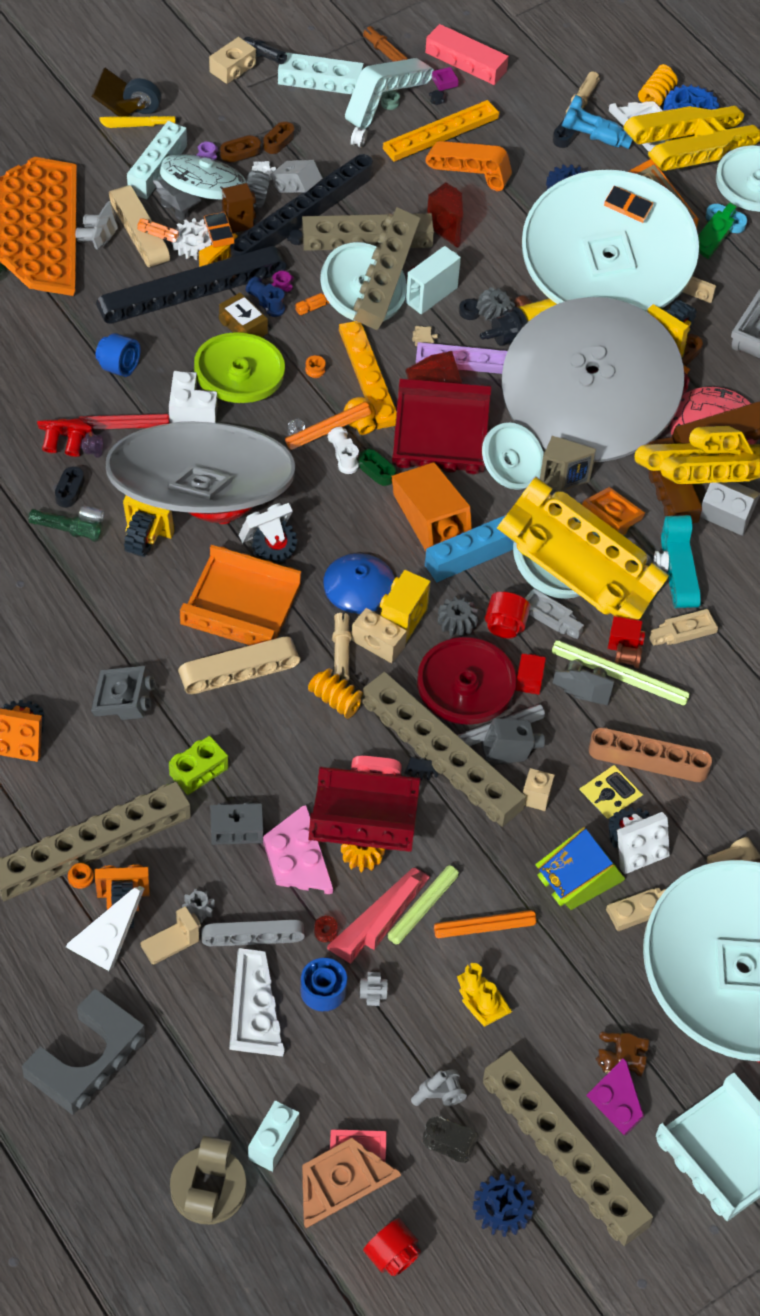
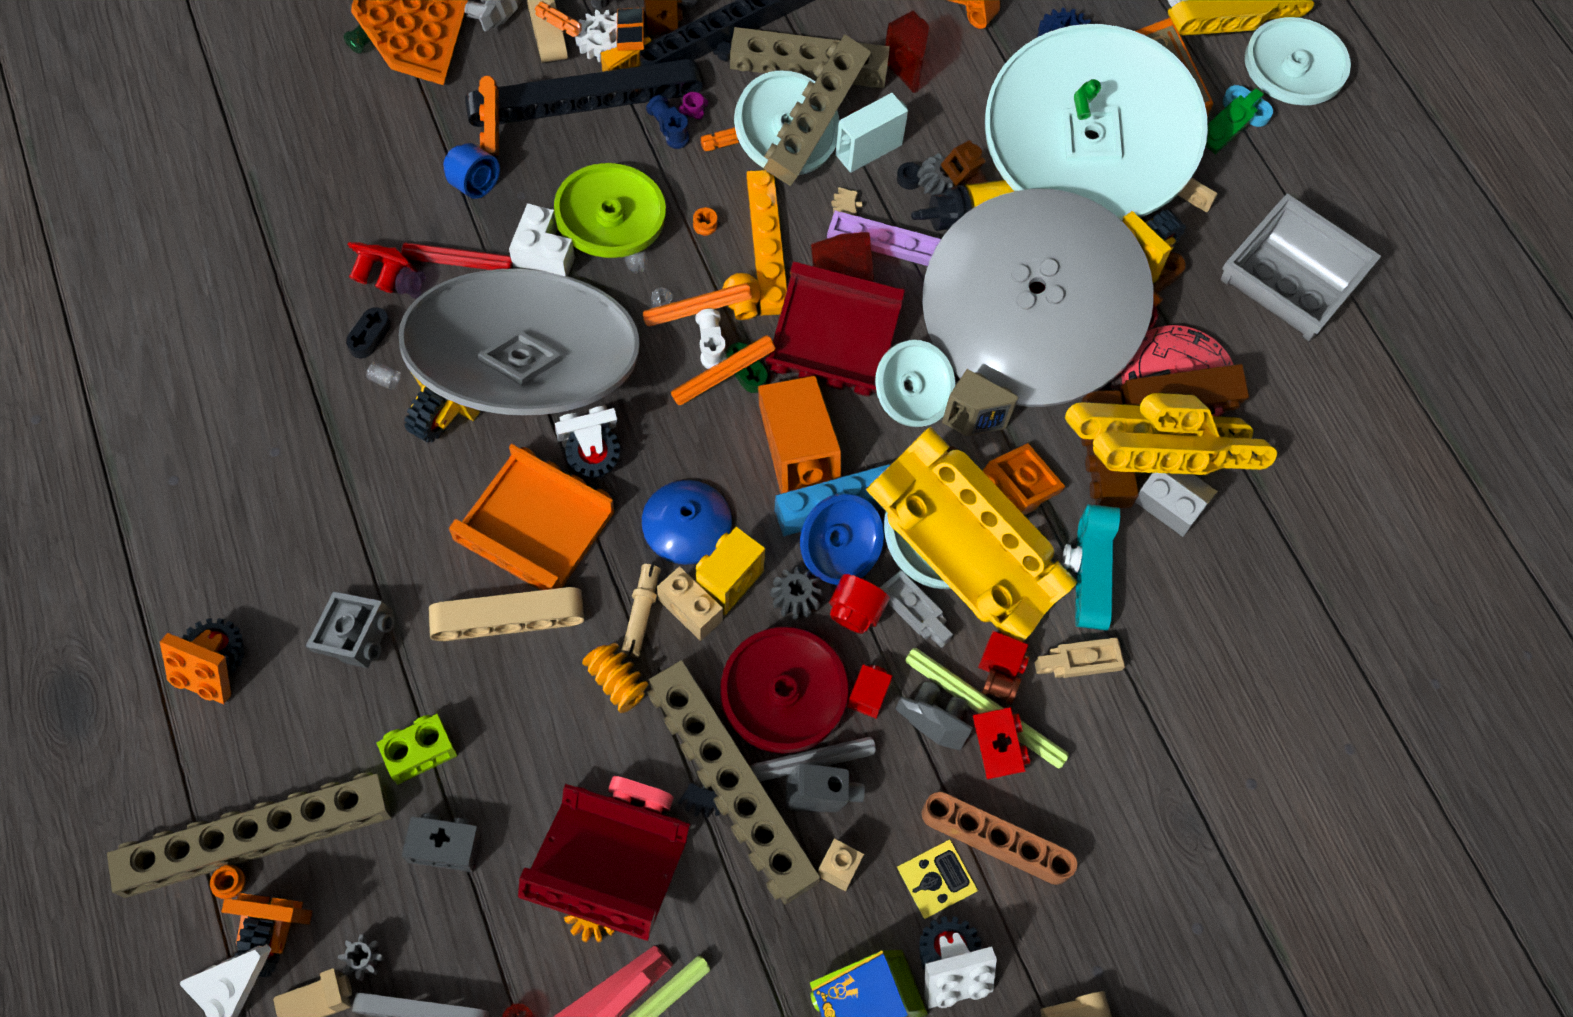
camera: 10 degrees right, 10 degrees up
clear green pin [28,509,102,542] -> none
pearl gold brick [218,292,268,337] -> none
bright pink wing [263,805,333,894] -> none
black tile [604,185,653,223] -> none
none -> orange hinge [479,75,499,156]
none -> clear hinge [624,251,648,274]
none -> orange axle [671,335,775,405]
none -> blue dish [800,493,884,585]
none -> reddish brown brick [940,140,986,186]
none -> red brick [973,707,1030,780]
none -> green arm [1074,79,1101,120]

